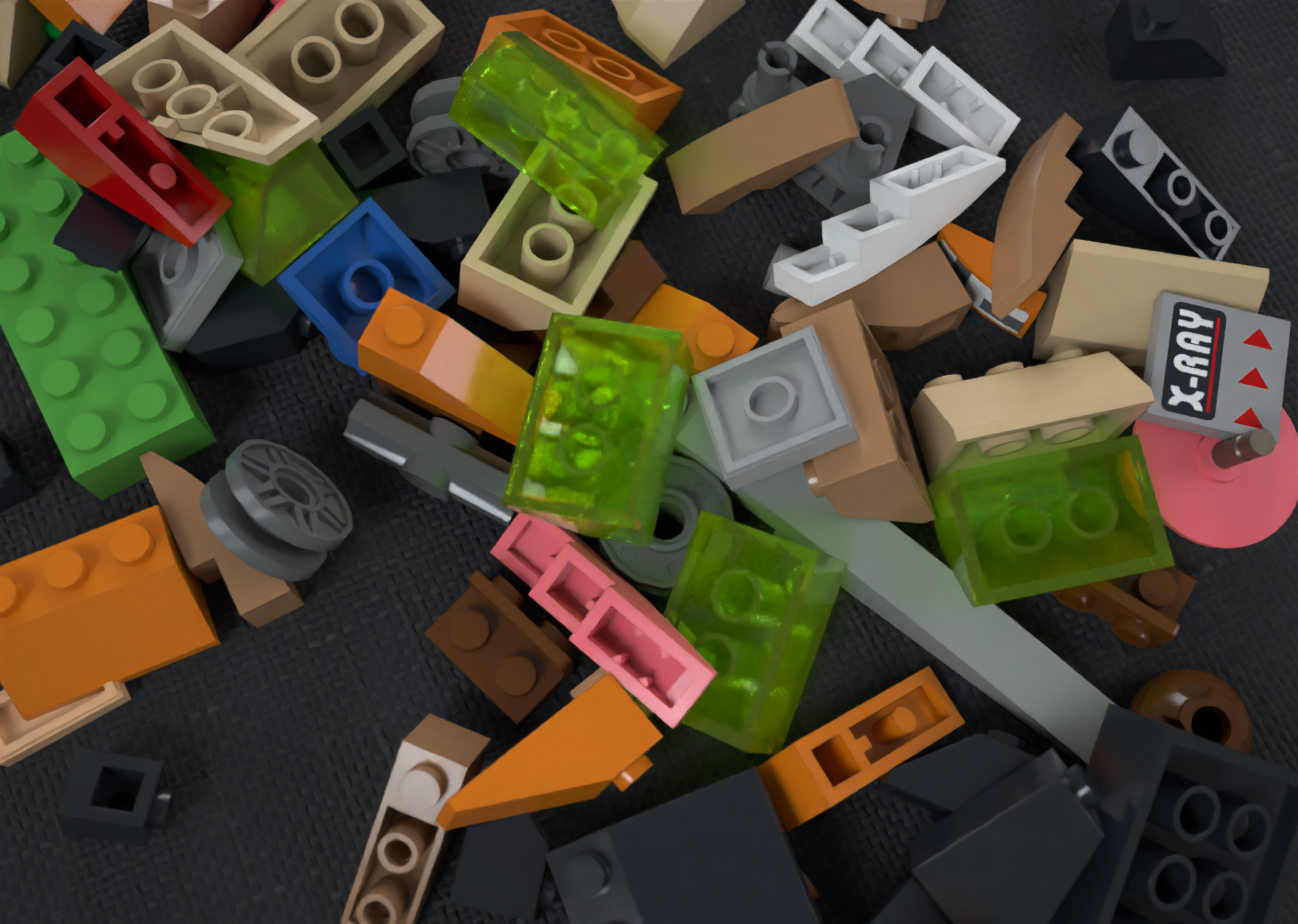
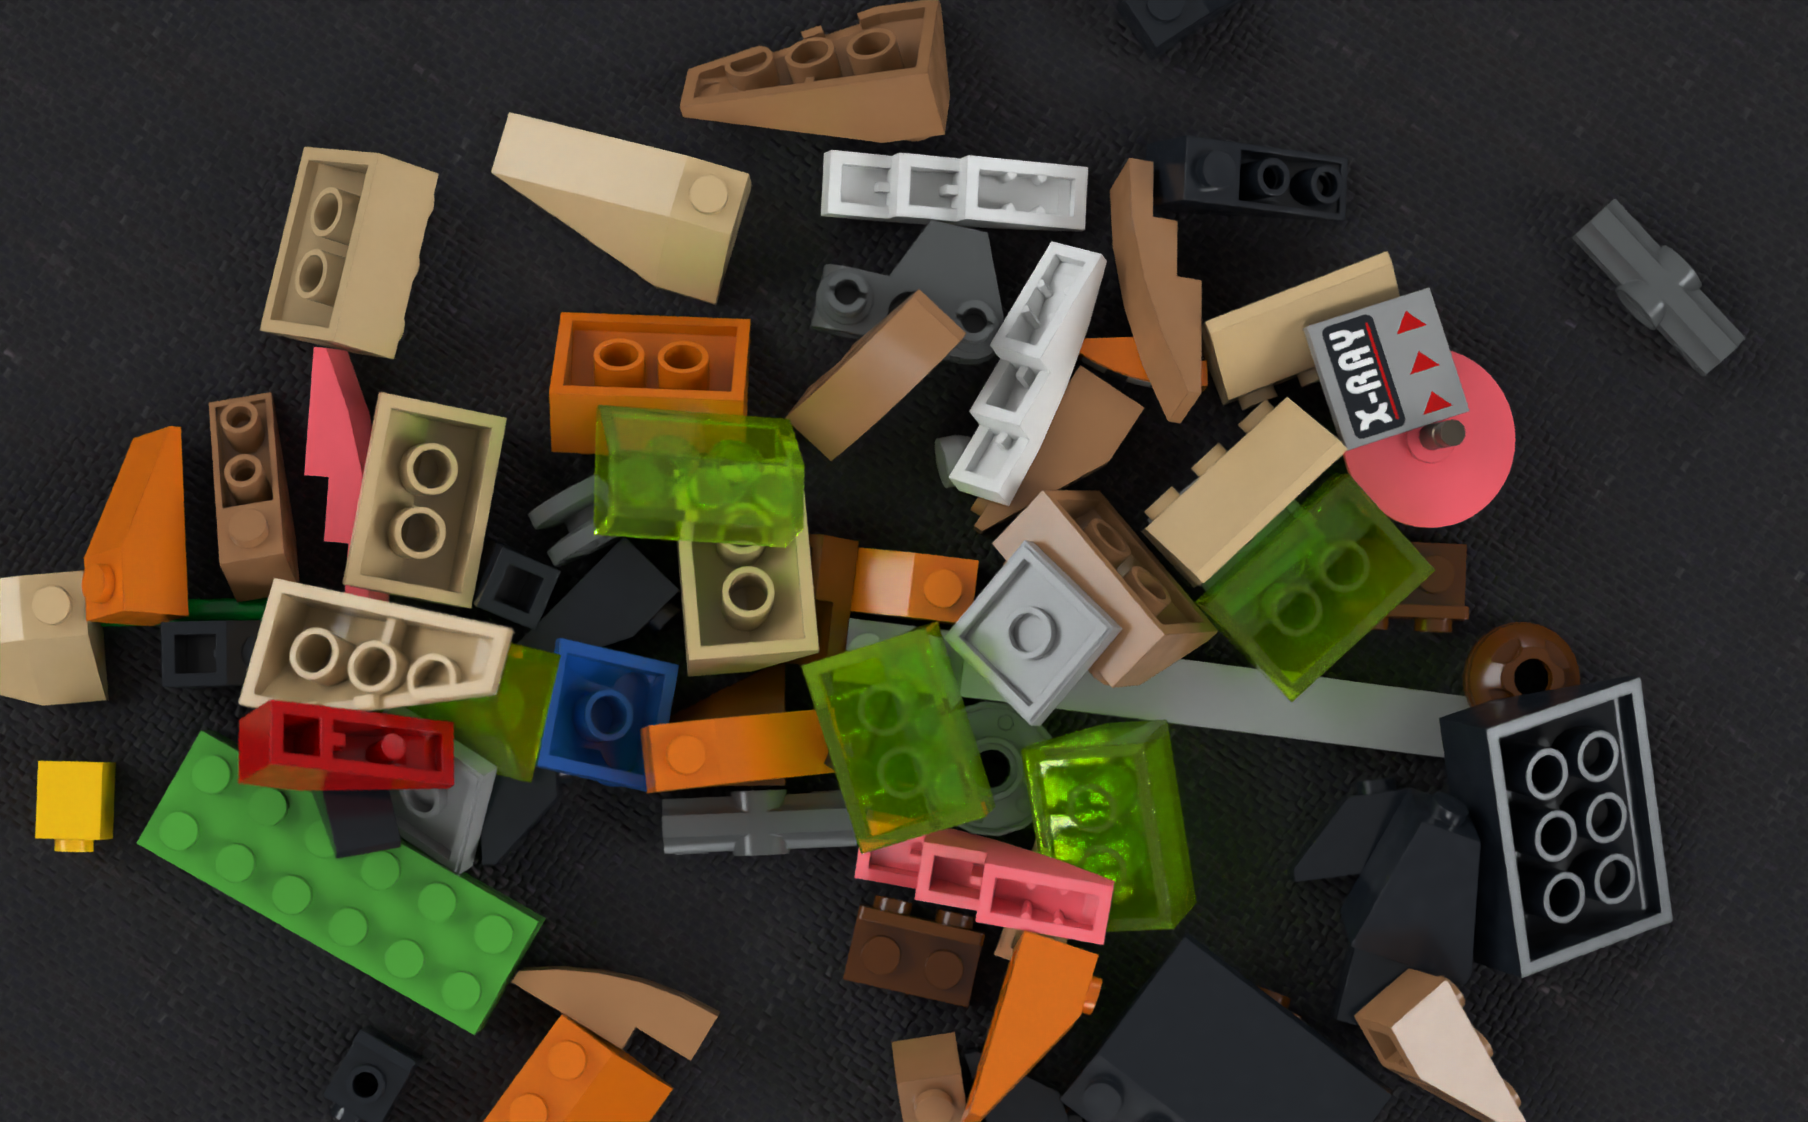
camera: 30 degrees left, 15 degrees up
dark grey wheel [200,439,353,582] -> none
orange slope [758,666,965,831] -> none

